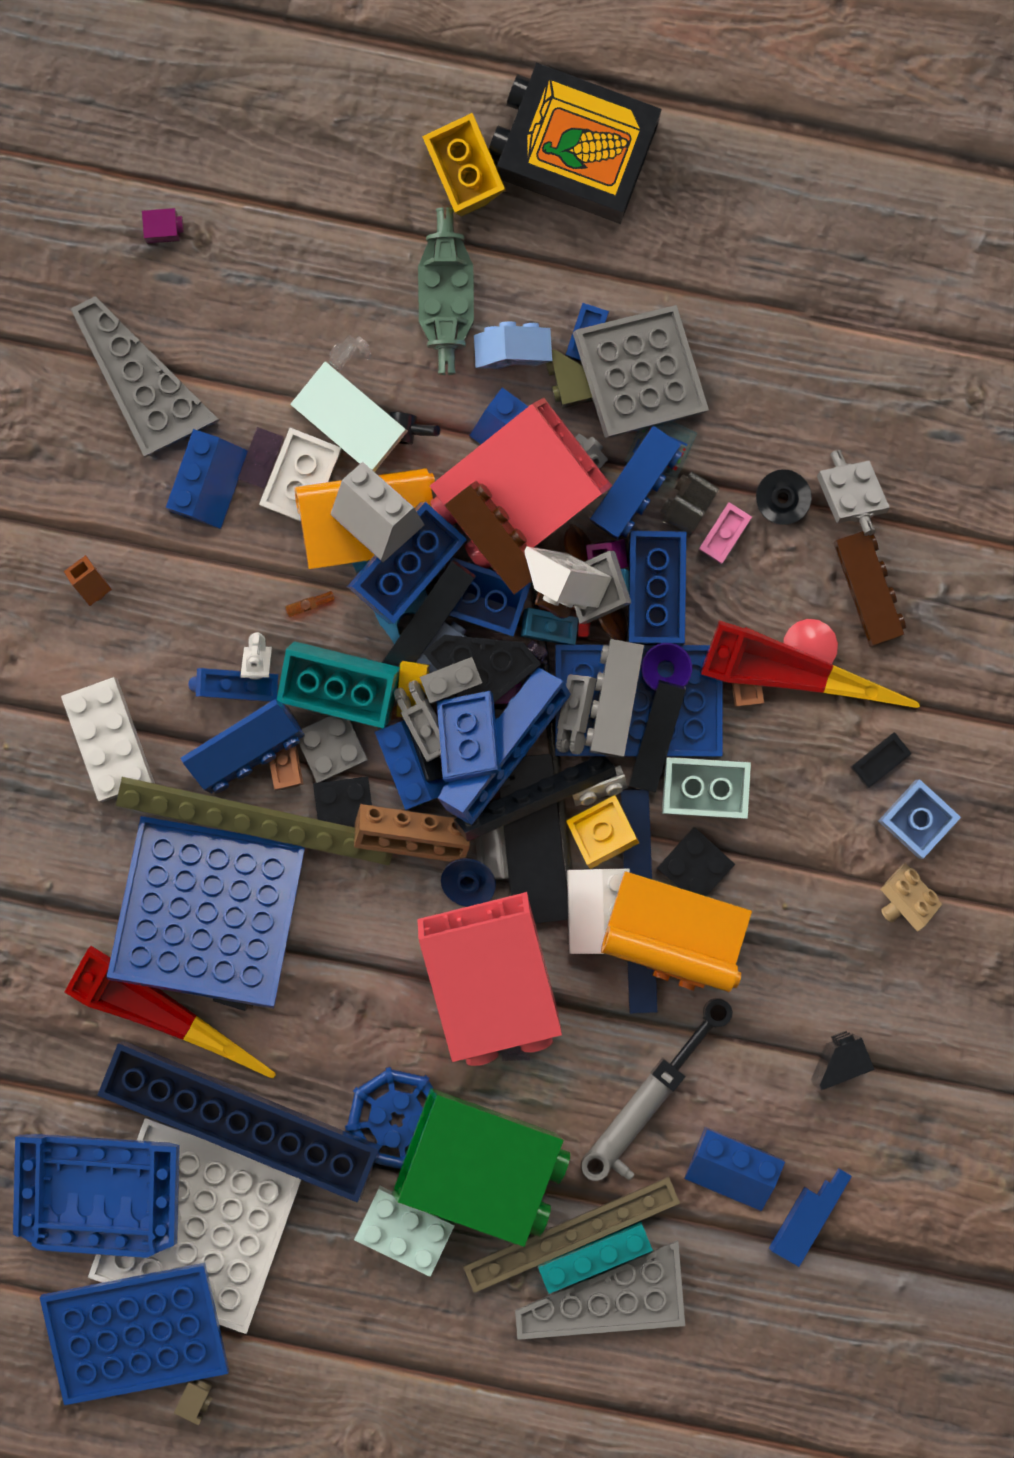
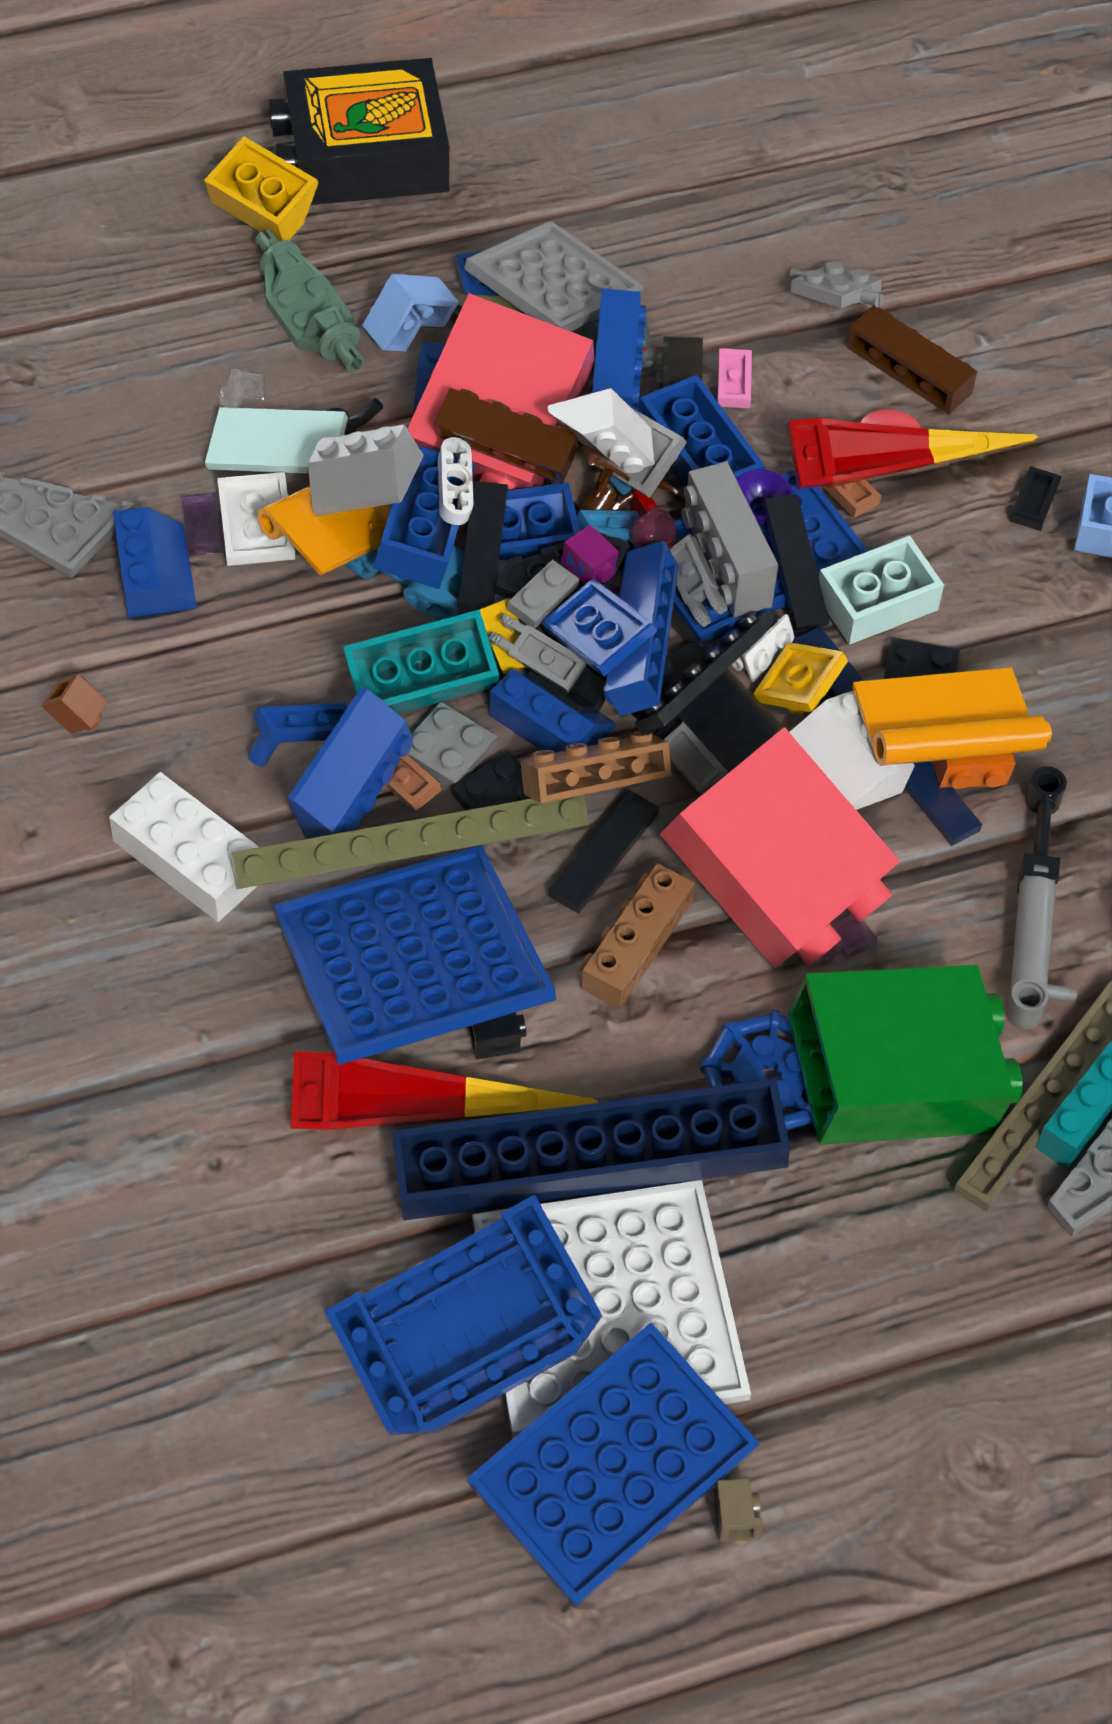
camera: 30 degrees left, 30 degrees down
white hinge [241,632,272,679] -> none
clear orange pin [285,591,335,618] -> none
light aqua brick [354,1186,455,1277] -> none
dark blue dish [441,858,496,907] -> none
black dish [756,469,812,525] -> none
none -> white beam [438,437,473,525]
none -> black tile [548,790,659,914]
none -> magenta brick [561,525,619,585]
none -> medium nougat brick [579,863,695,1009]
none -> clear pink cone [632,508,676,549]

